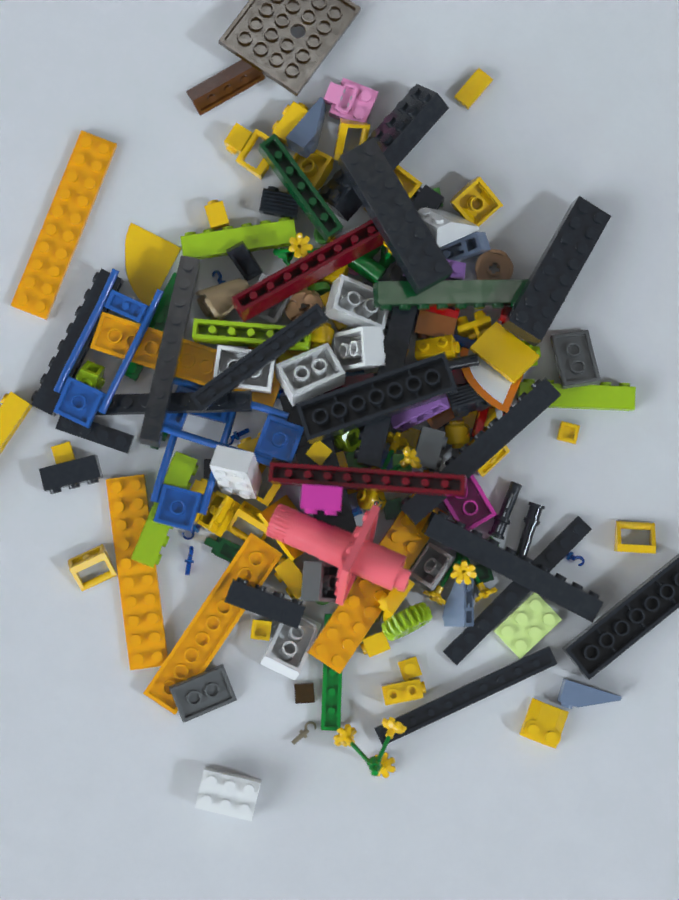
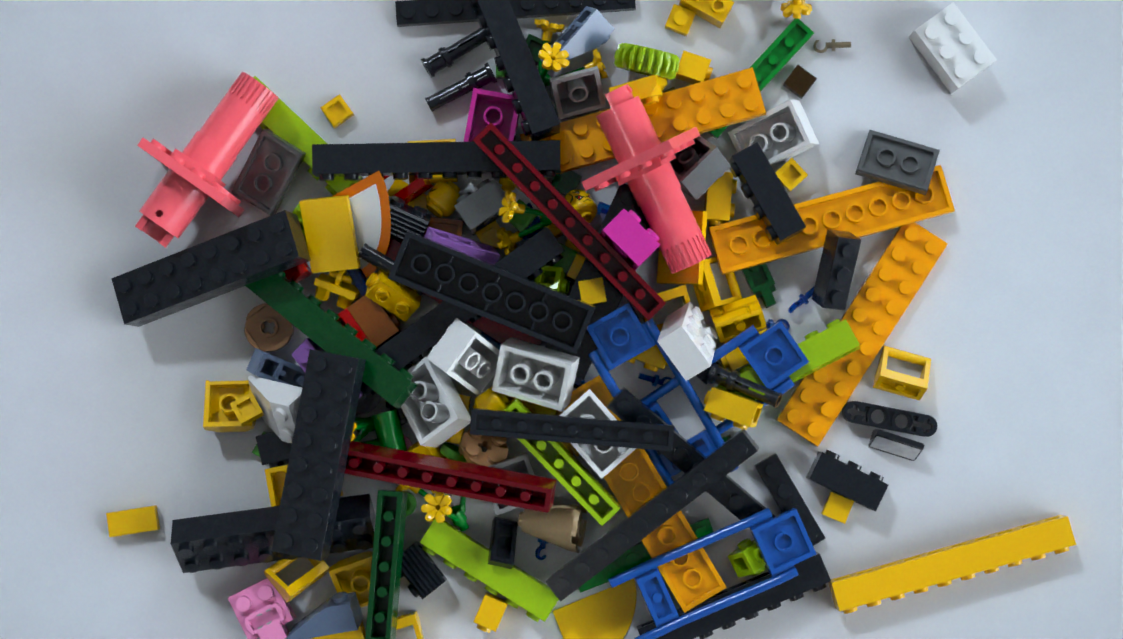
camera: 140 degrees left, 0 degrees up
none -> coral piece [135,72,279,248]
none -> yellow plate [230,392,264,427]
none -> yellow brick [704,387,764,430]
none -> black pin [707,362,782,408]
none -> black brick [812,229,861,310]
none -> black beam [842,401,937,437]
none -> slope [869,429,925,461]

